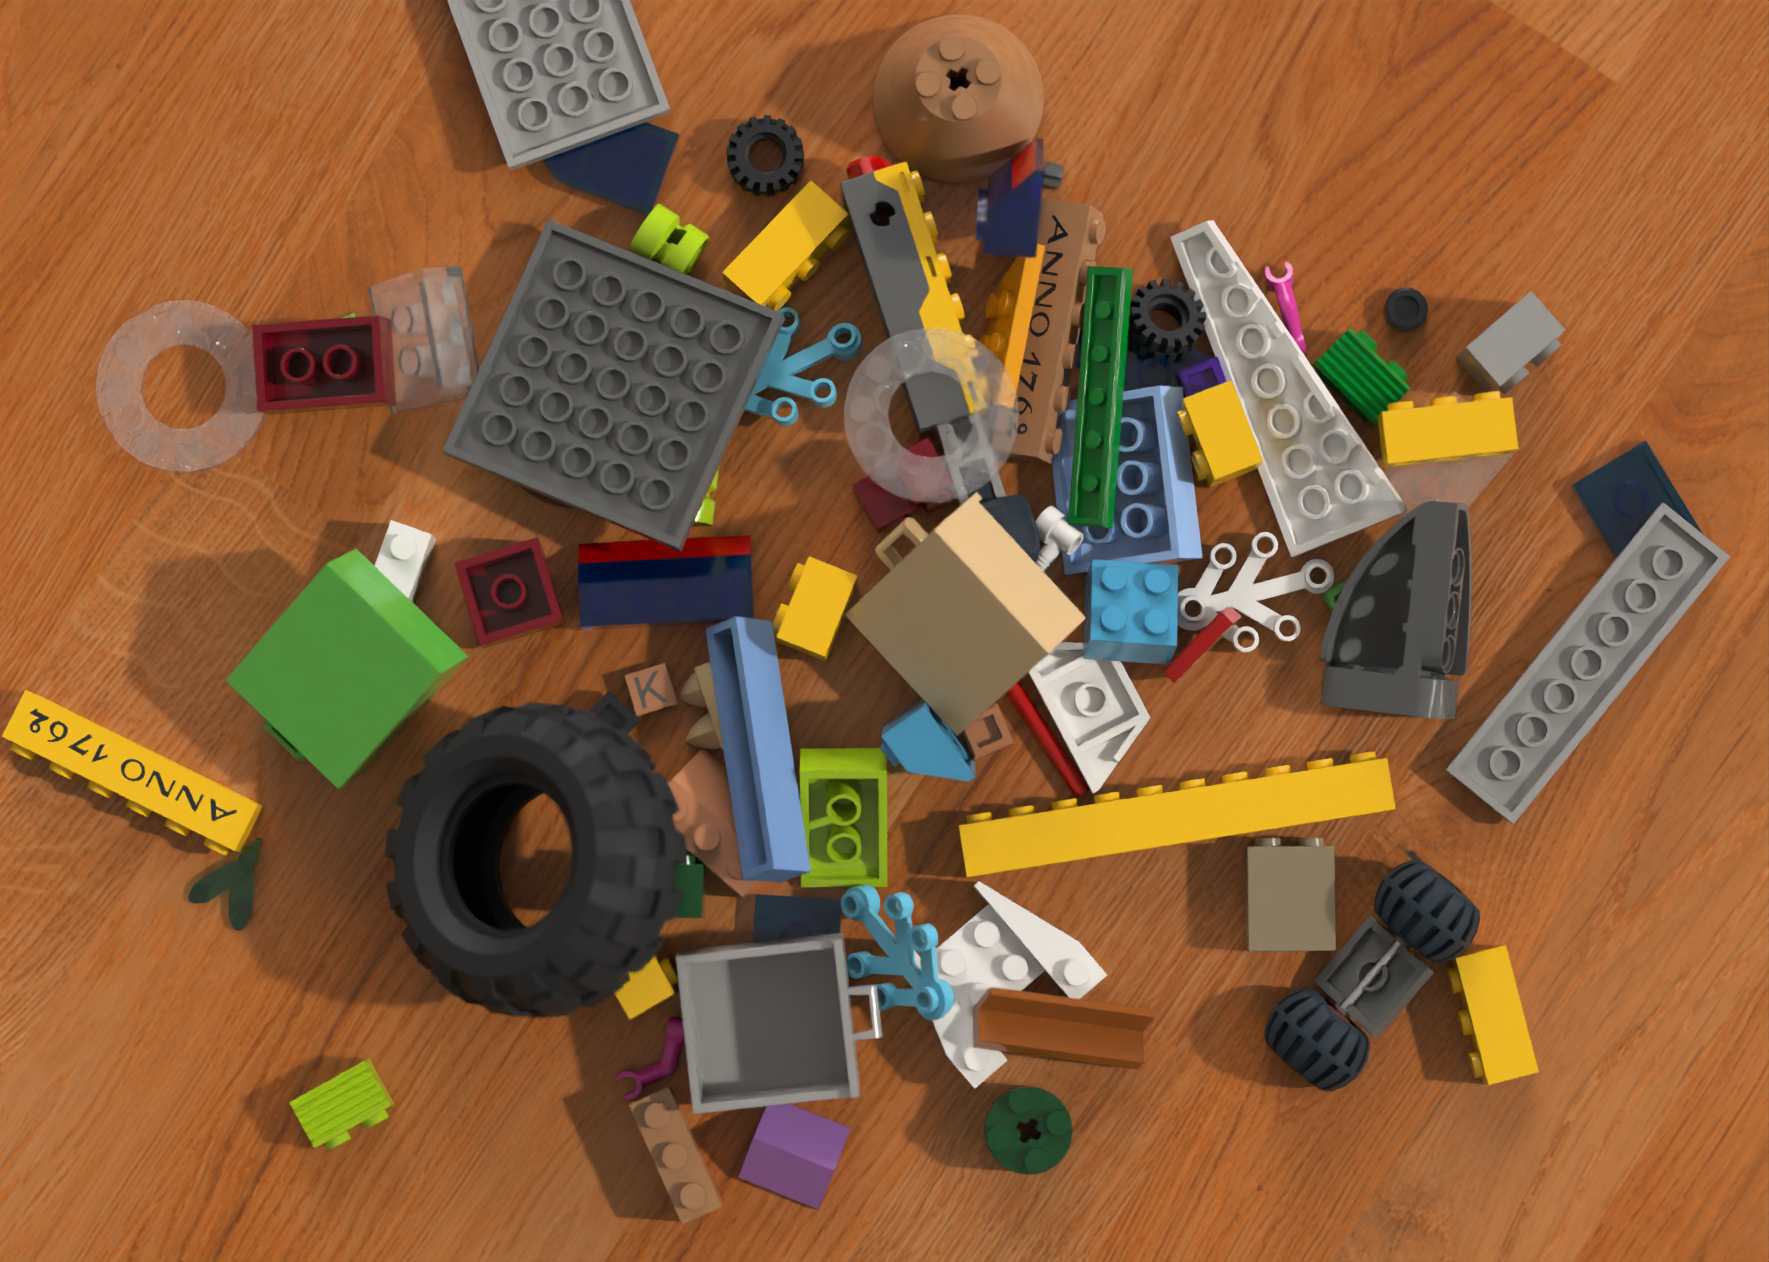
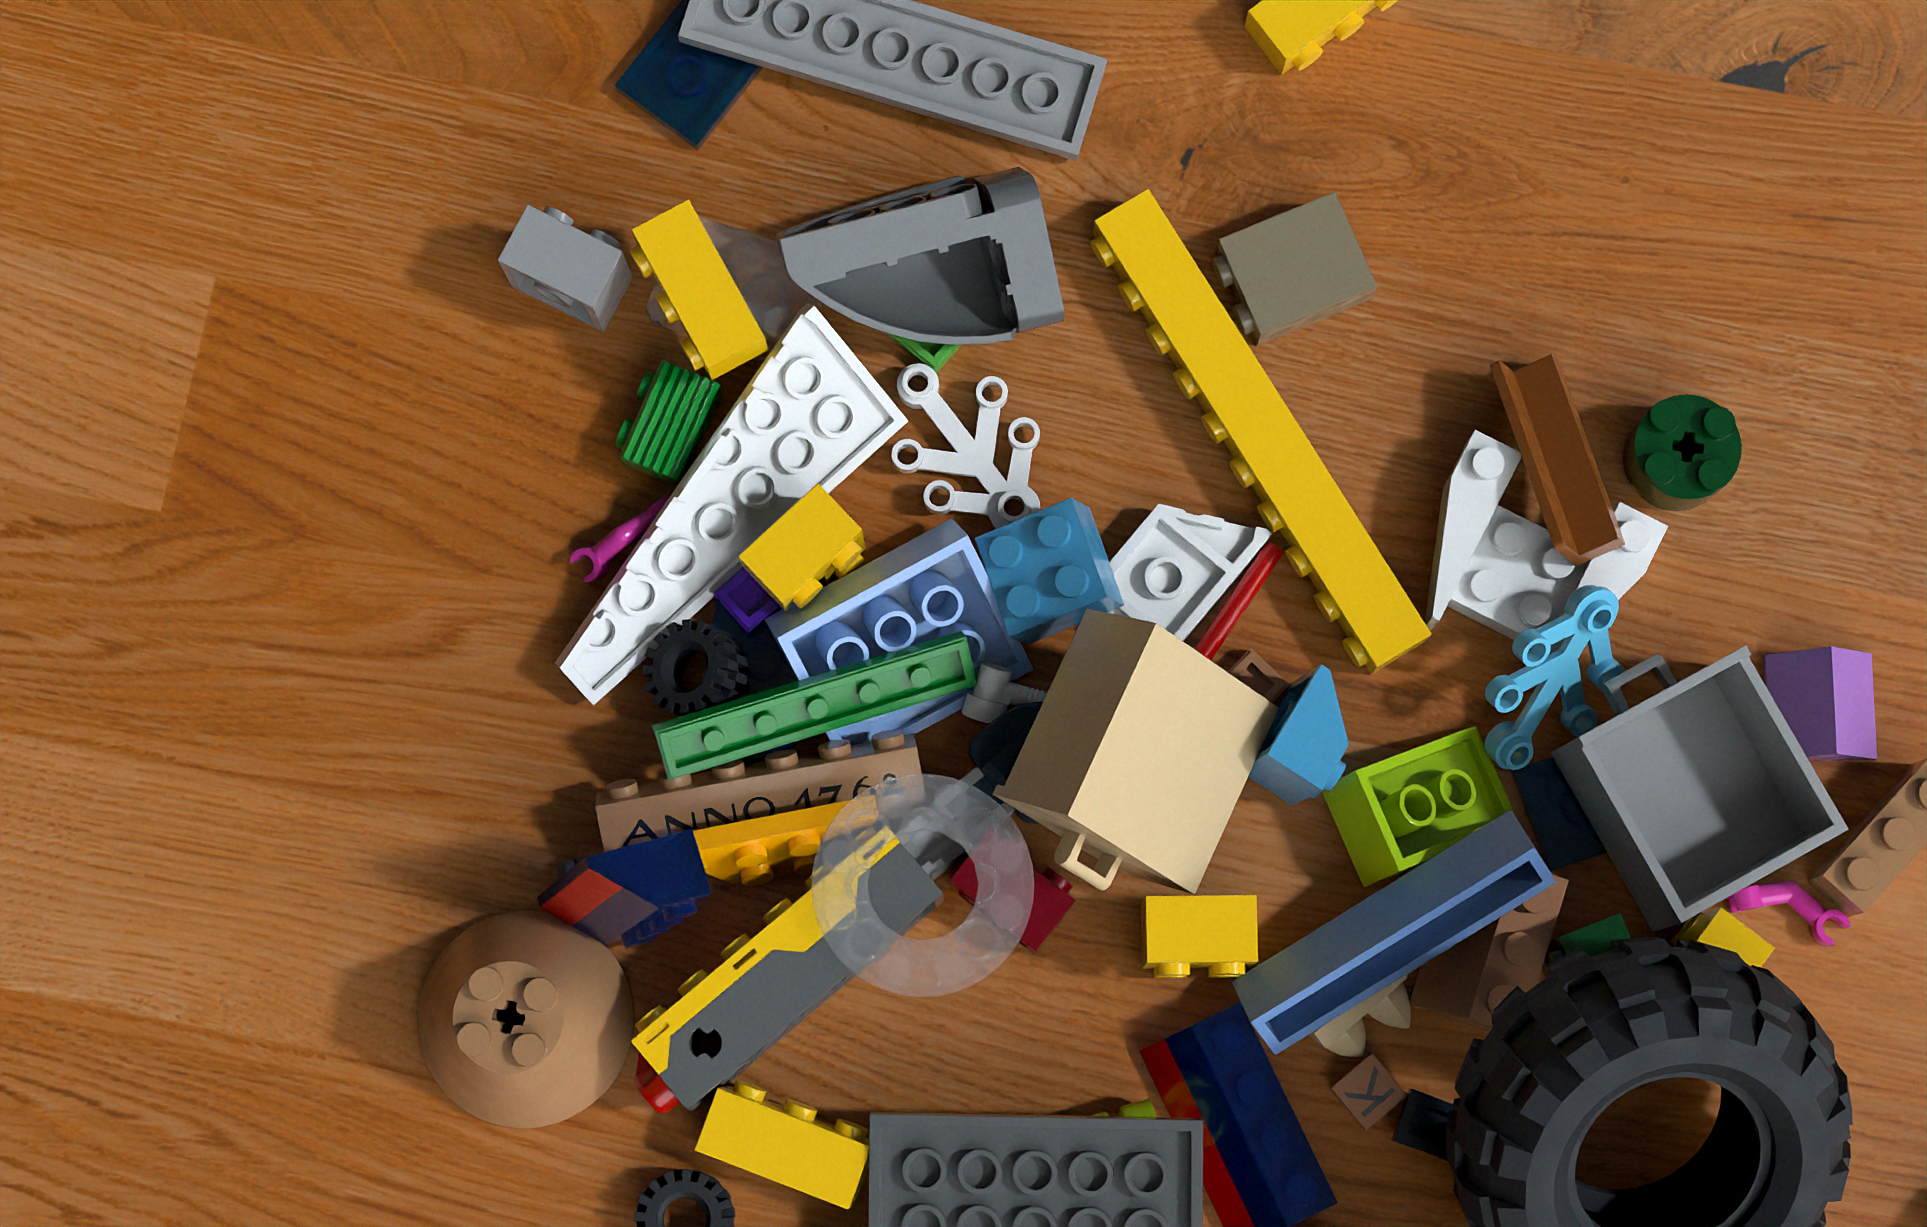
camera: 110 degrees left, 5 degrees down
medium azure plant [744,307,863,427] -> none
red tile [1164,606,1242,683] -> none
black plate [1264,859,1480,1092] -> none
black tile [1383,288,1428,332] -> none

